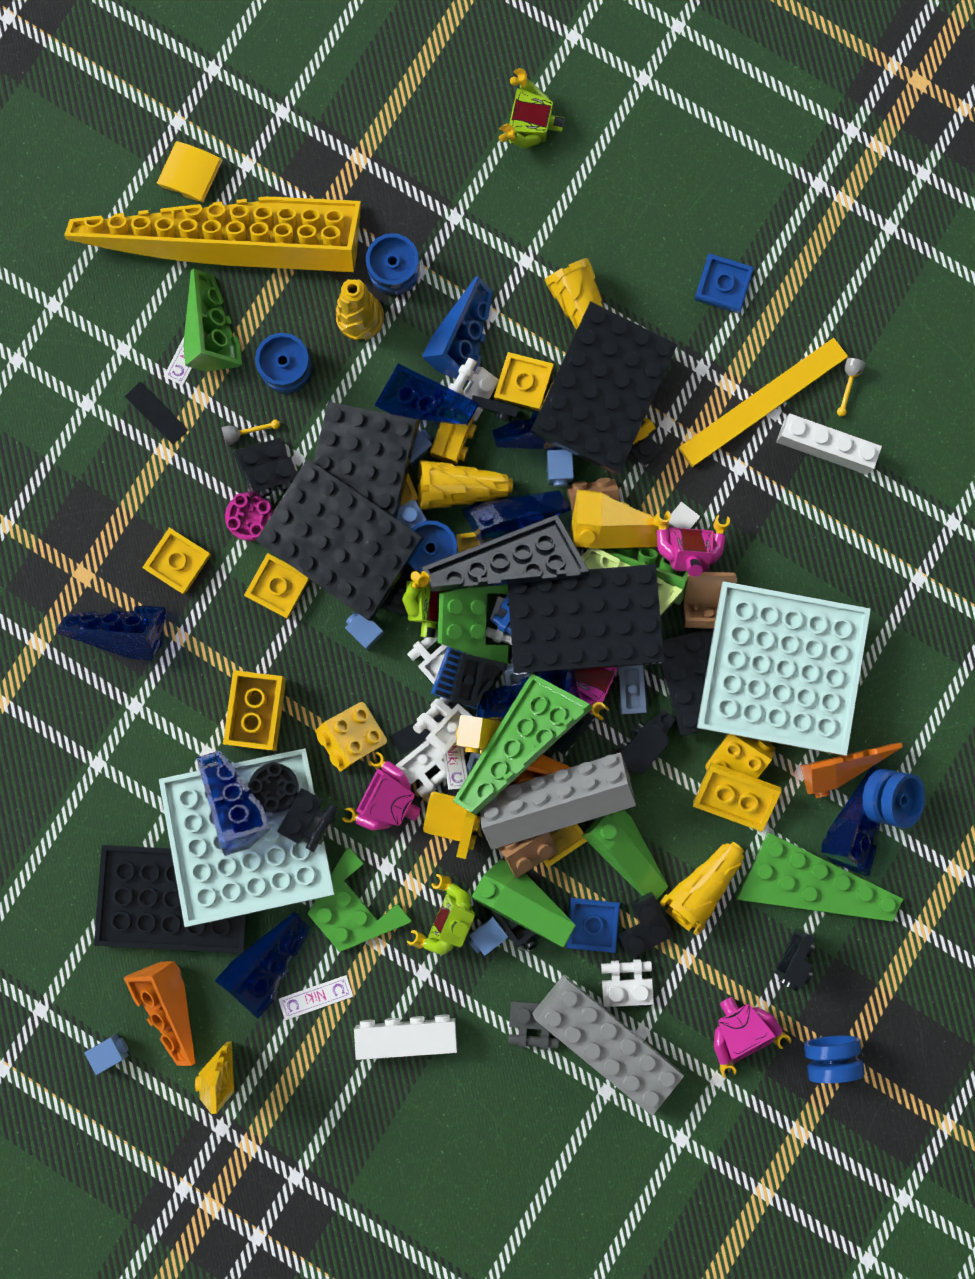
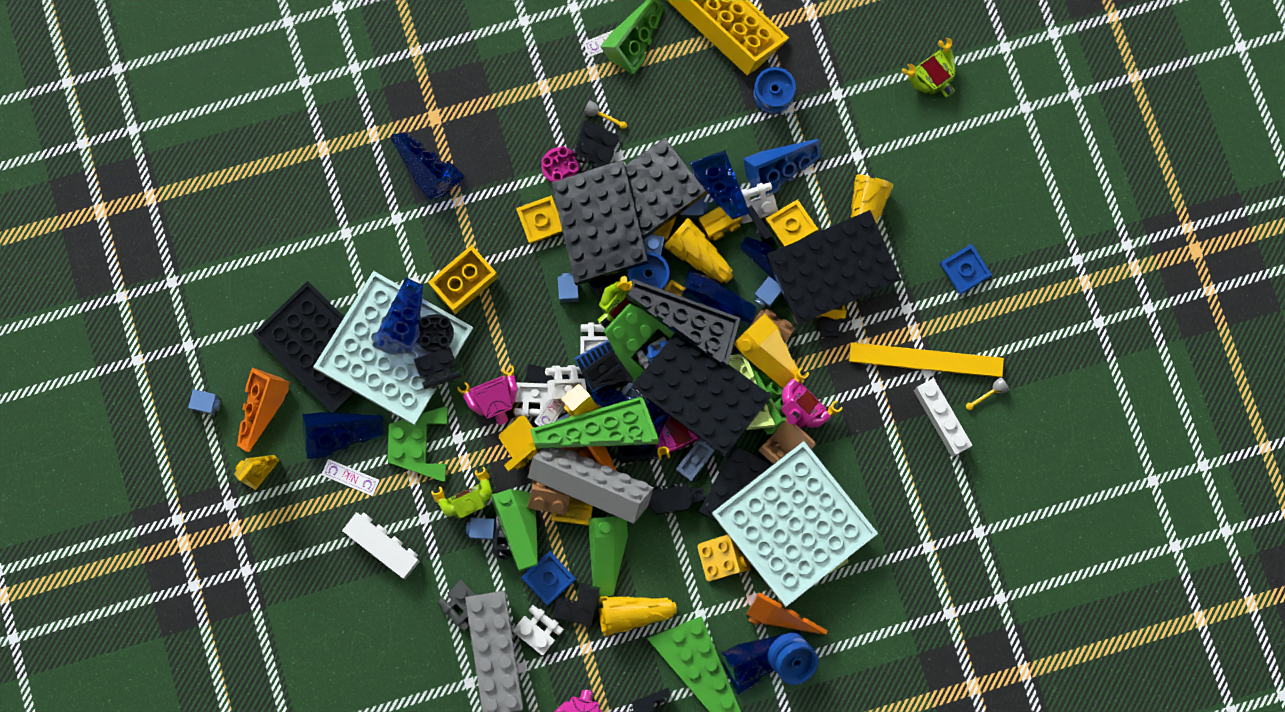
camera: 40 degrees right, 5 degrees down
black sticker [125,382,188,444] -> none
yellow plate [142,527,211,595] -> none
blue wheel [255,333,313,394] -> none
yellow bracket [315,702,387,772] -> none
yellow cone [336,279,384,341] -> none
white tile [668,502,700,529] -> none
yellow plate [693,762,781,832] -> none

